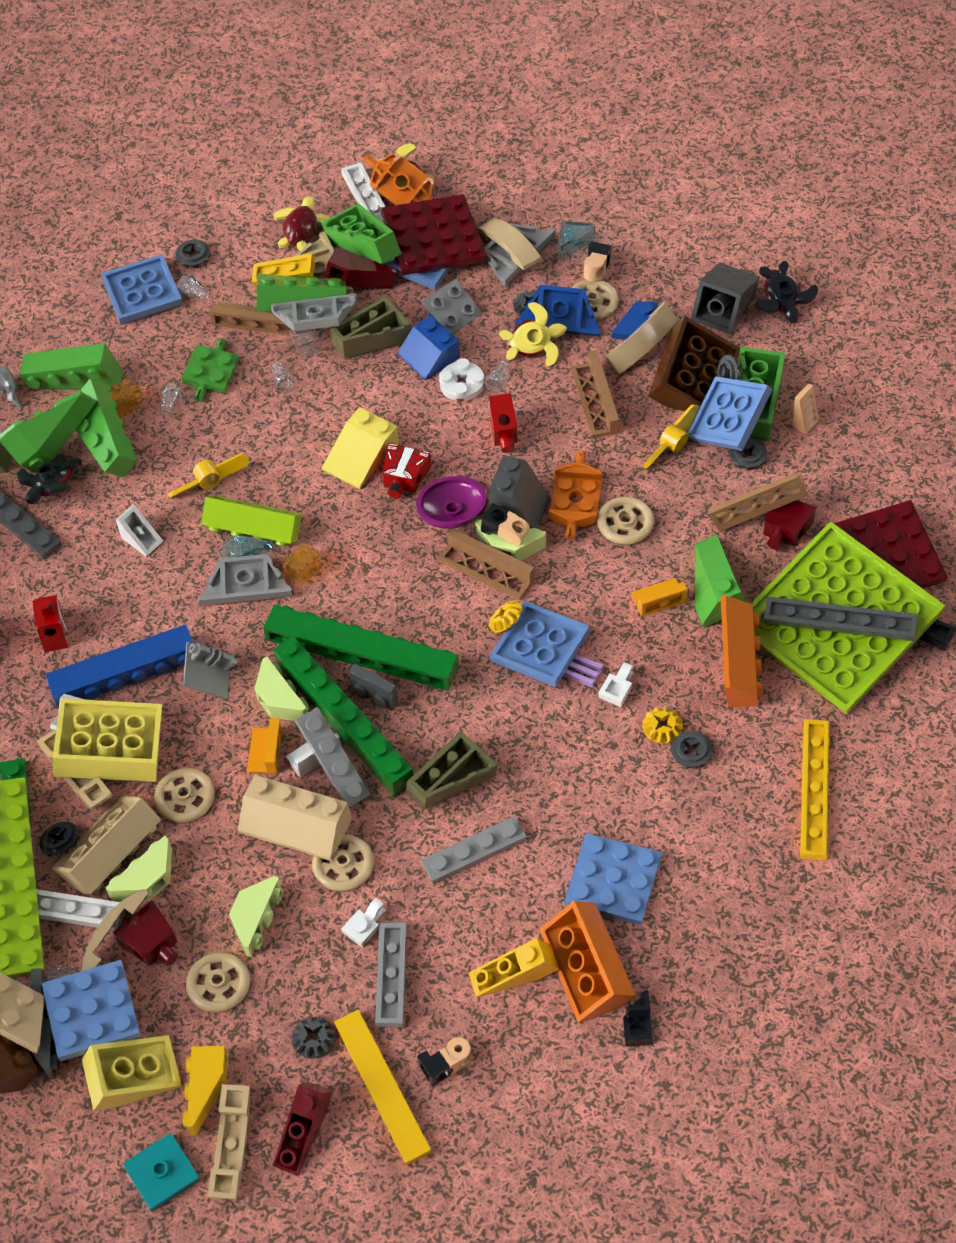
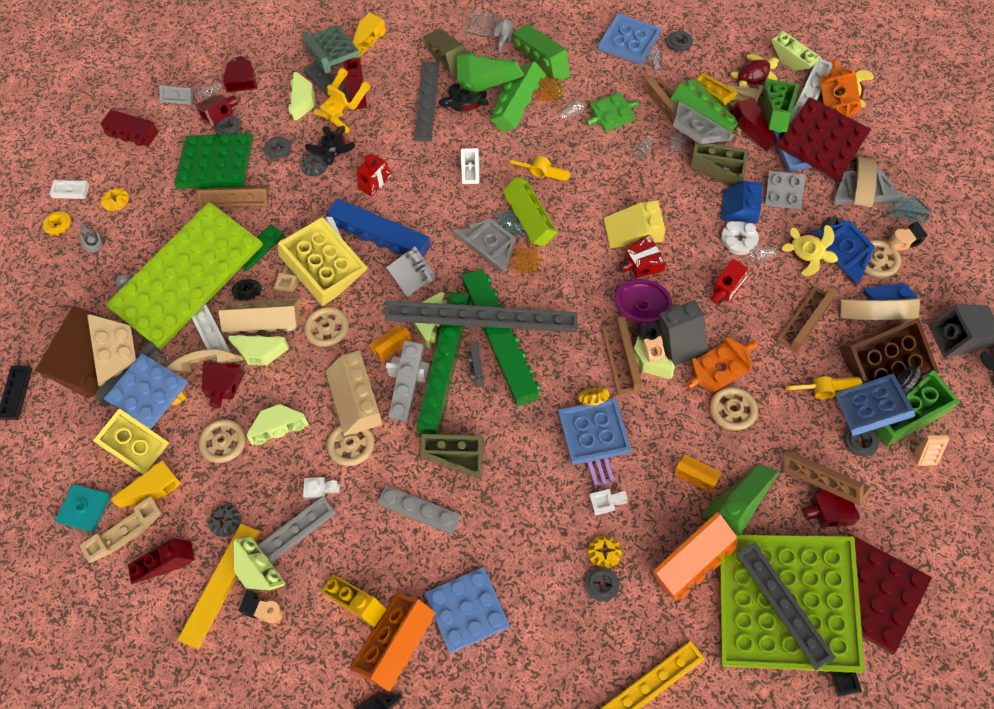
camera: 50 degrees right, 5 degrees up
none -> yellowish green slope [233,536,286,590]
none -> dark grey plate [385,300,578,332]
none -> yellowish green slope [772,31,822,71]

